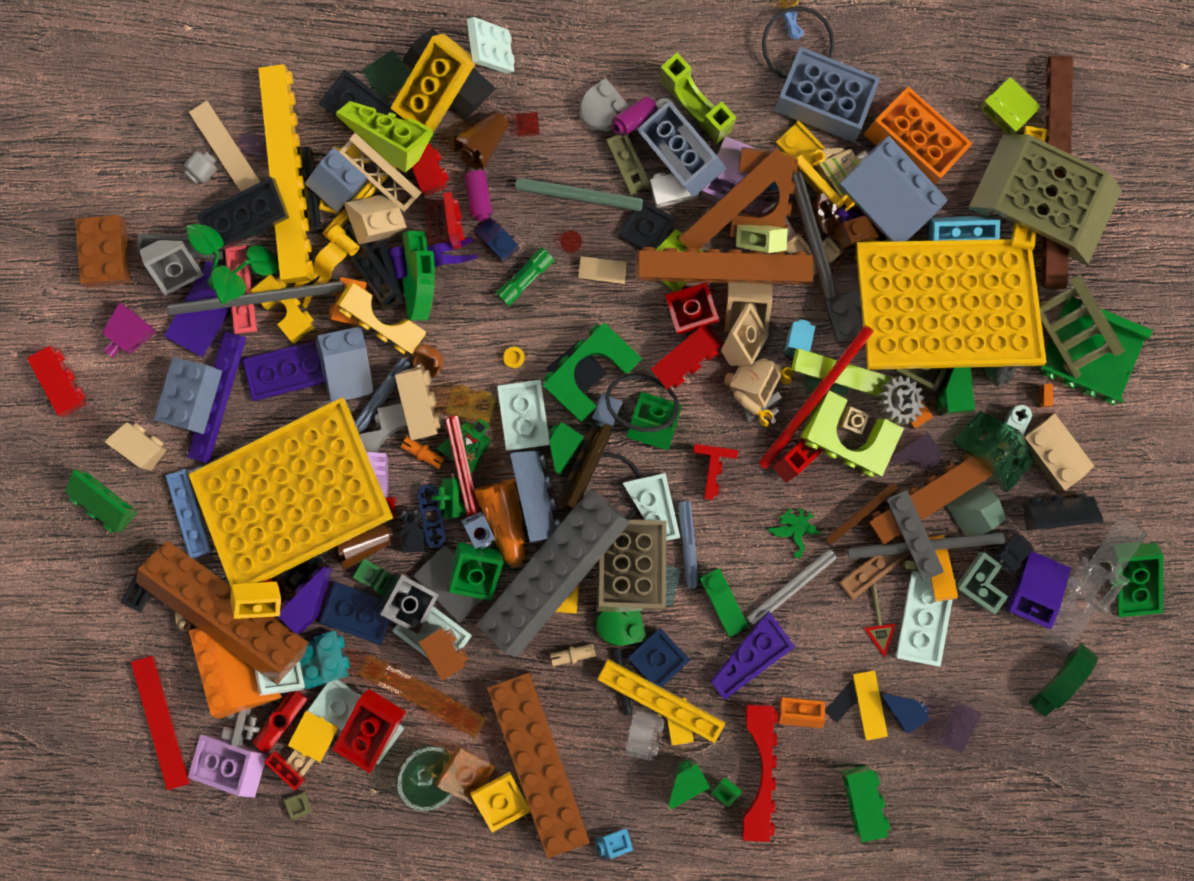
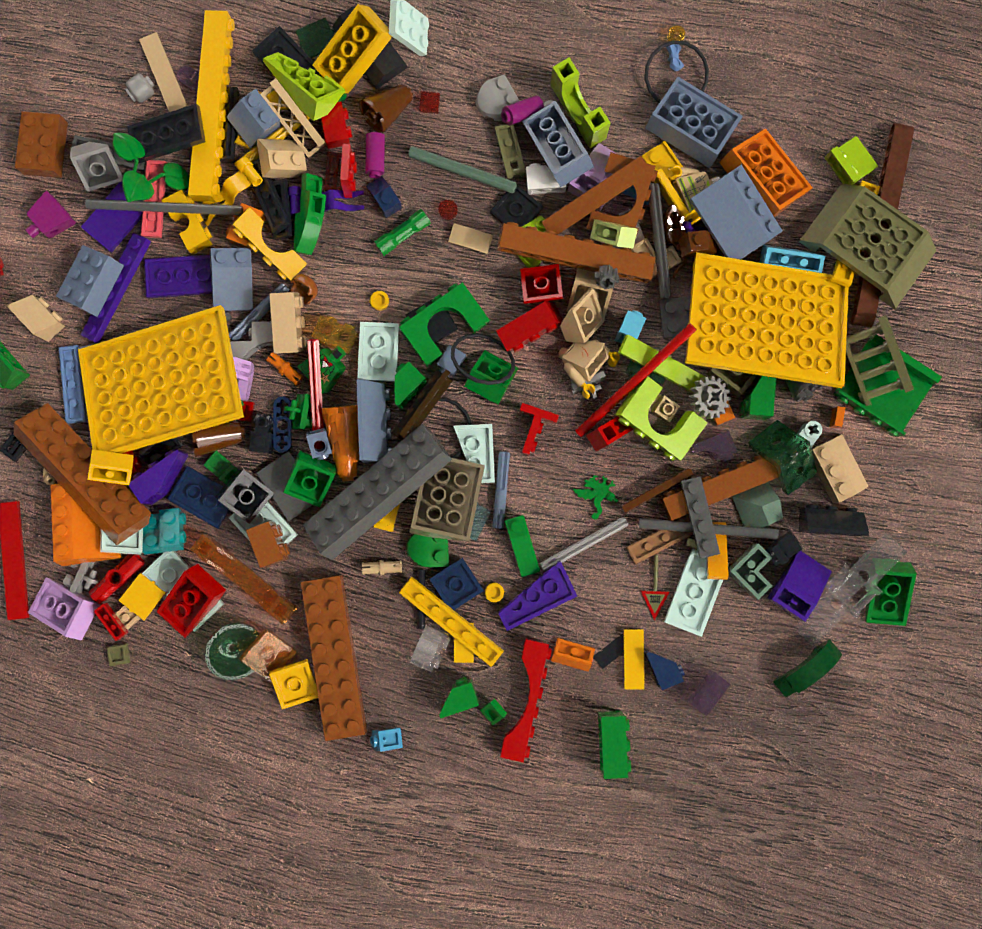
camera: 10 degrees right, 0 degrees up
none -> yellow tile [485,583,504,602]
none -> dark grey gear [595,264,619,290]

